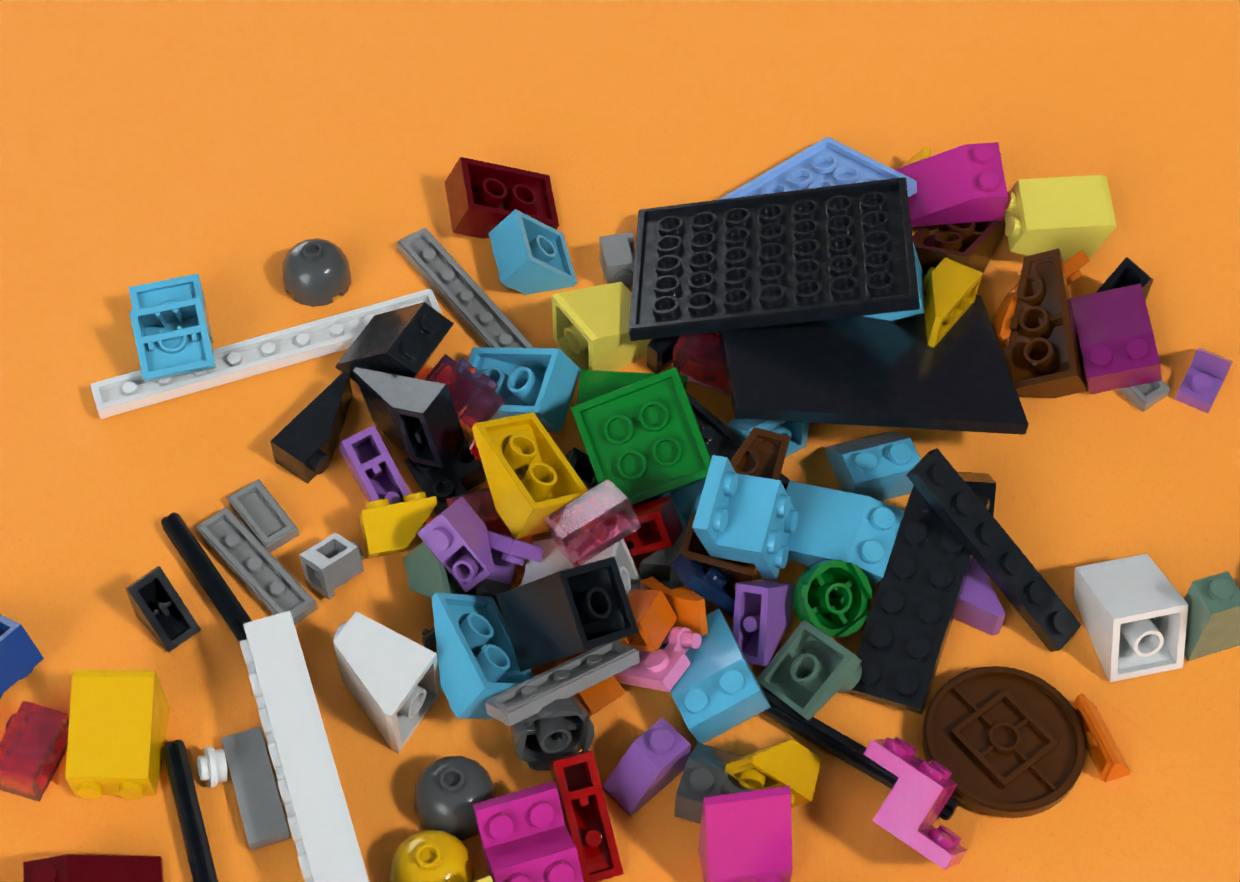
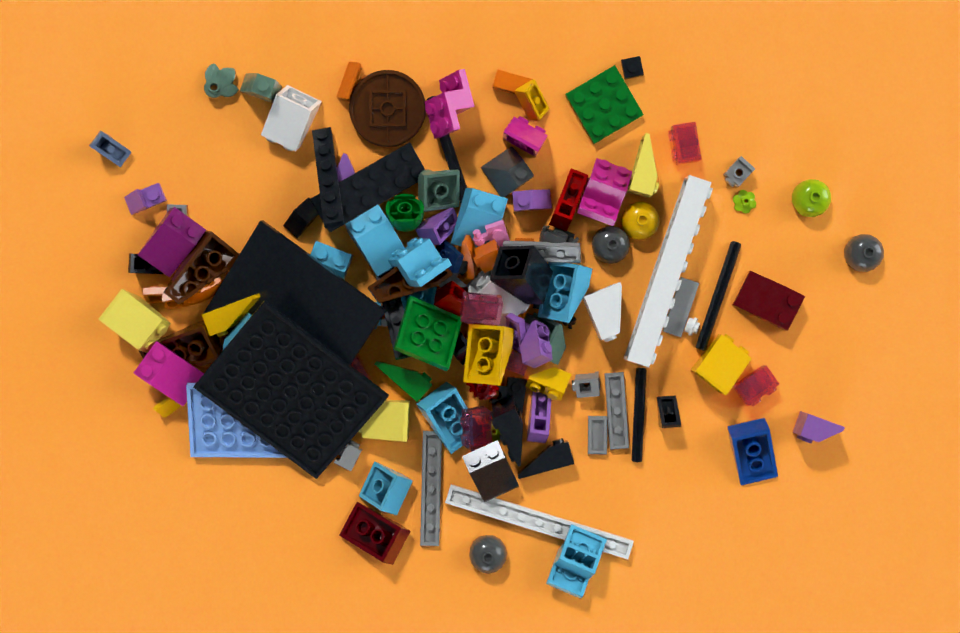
camera: 145 degrees left, 35 degrees up
yellow slope [725,739,822,809] -> none

